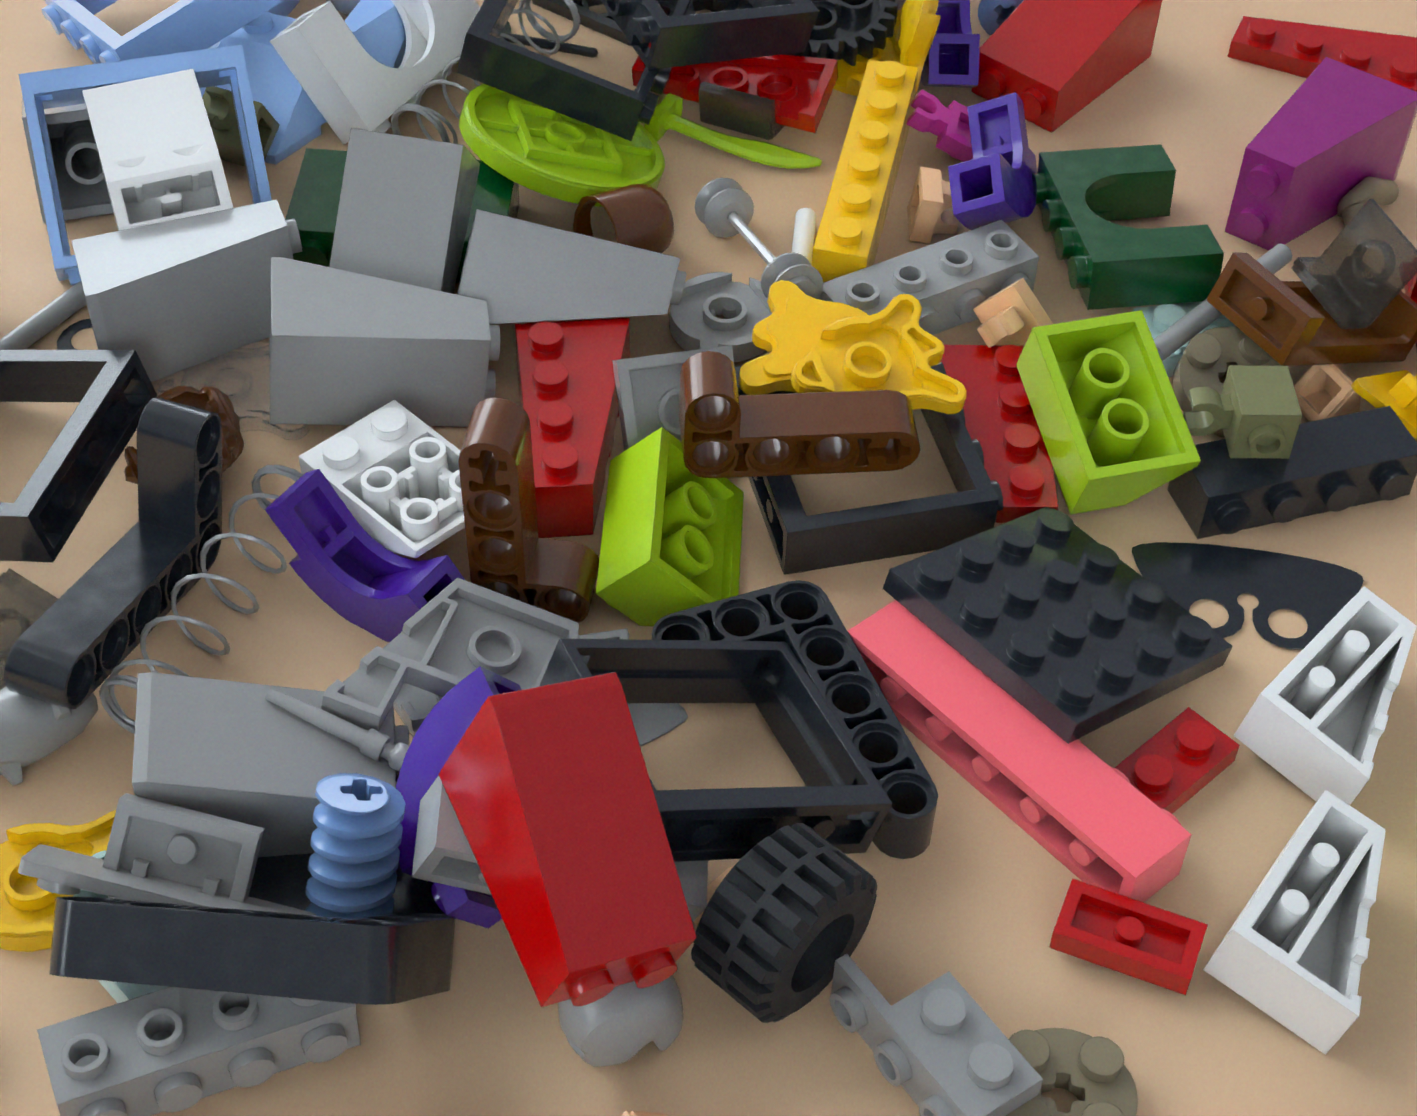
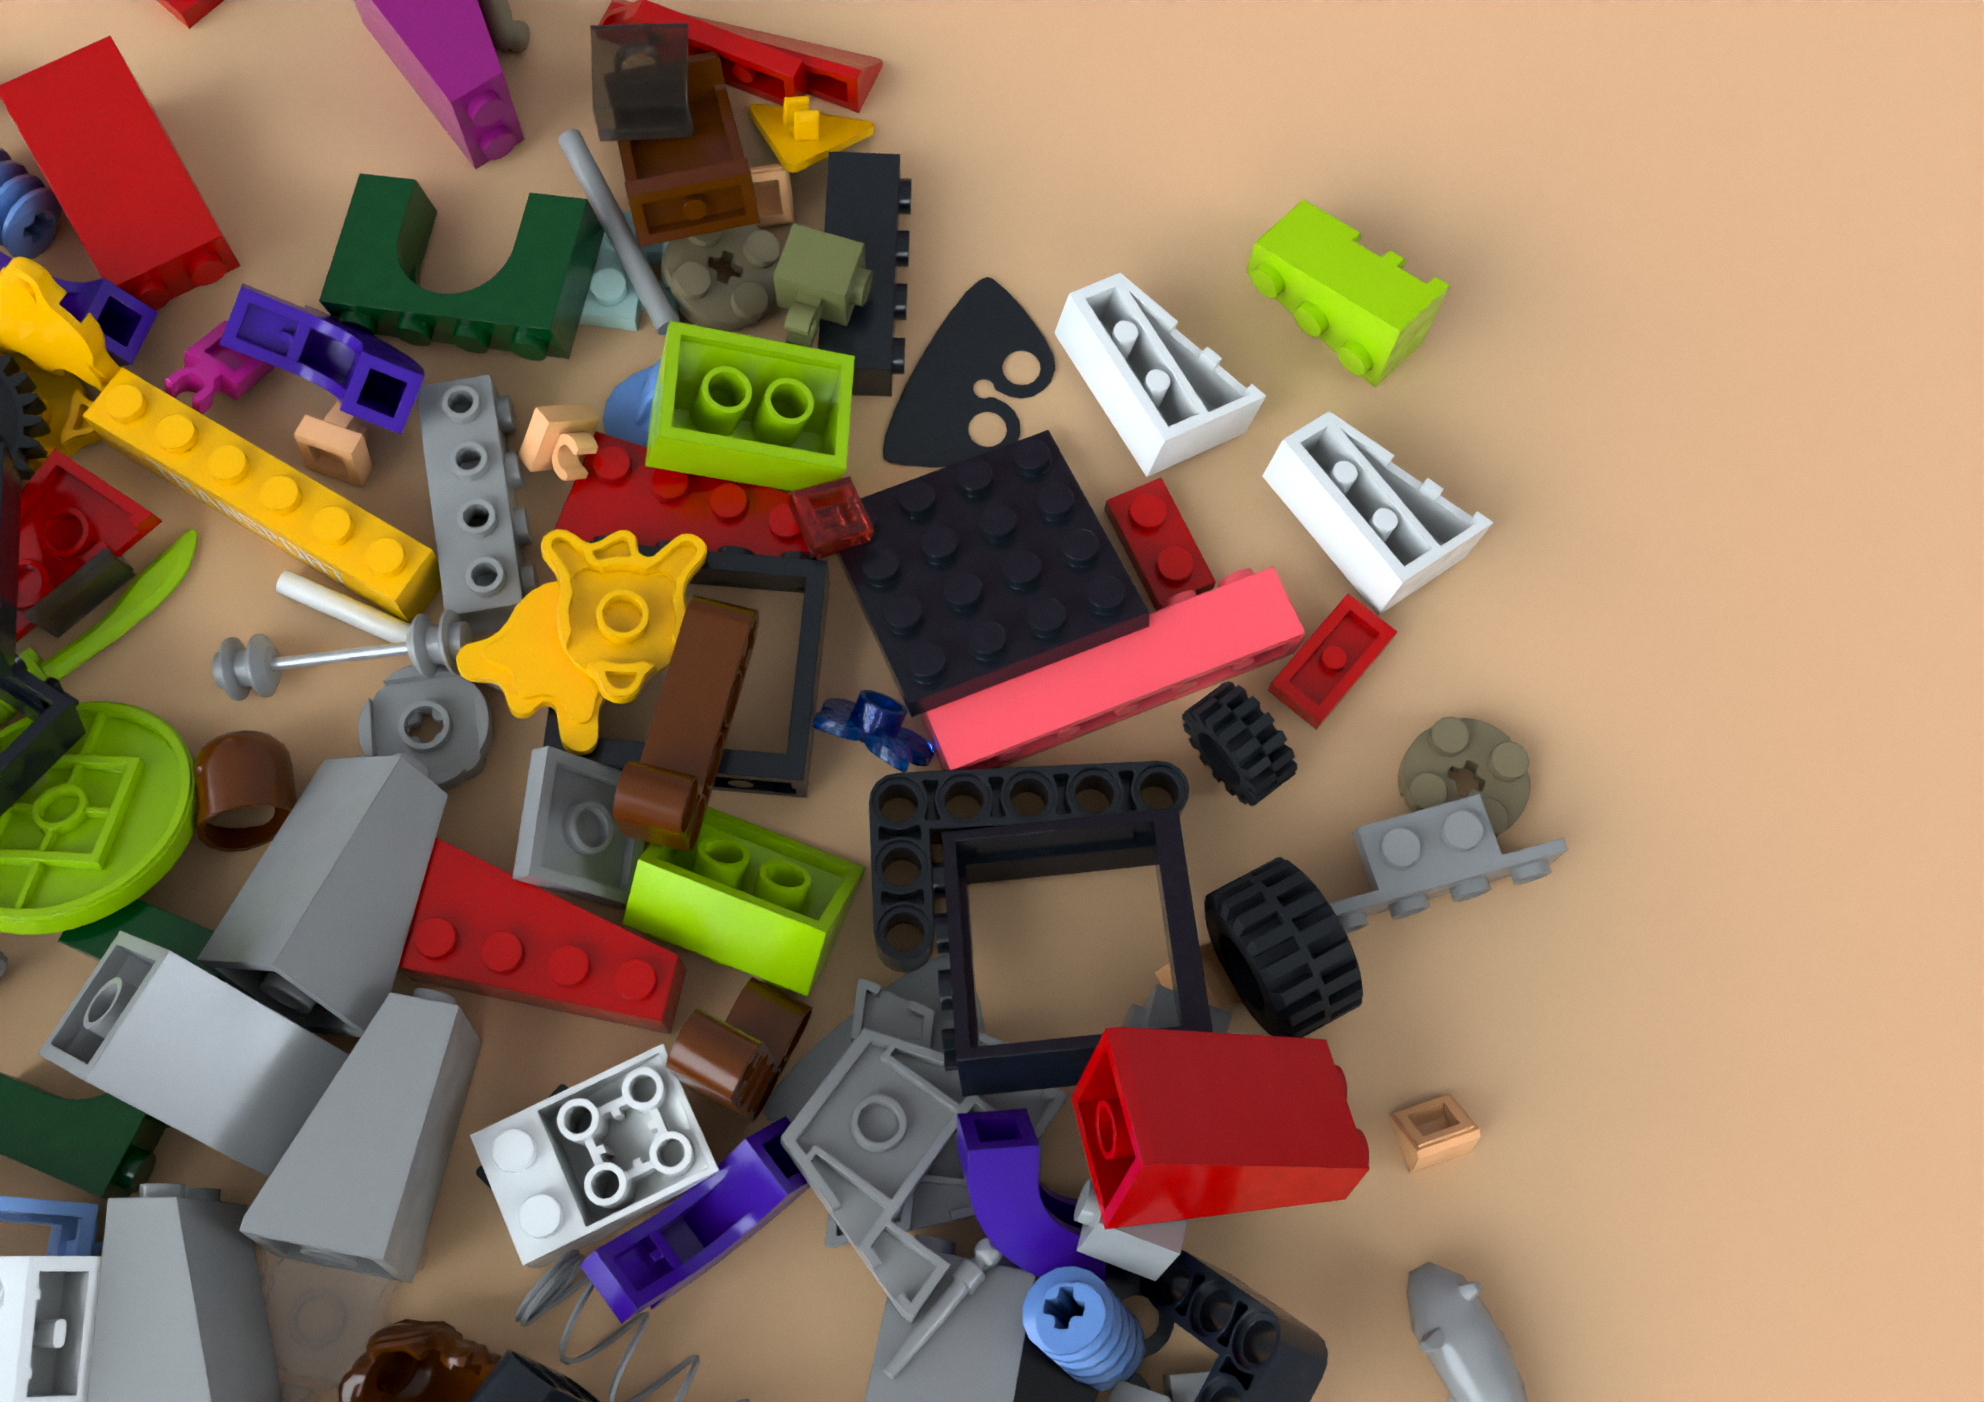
camera: 75 degrees left, 25 degrees up
none -> clear red tile [788,476,874,558]
none -> clear blue animal [811,690,935,772]
none -> black tyre [1182,681,1297,806]

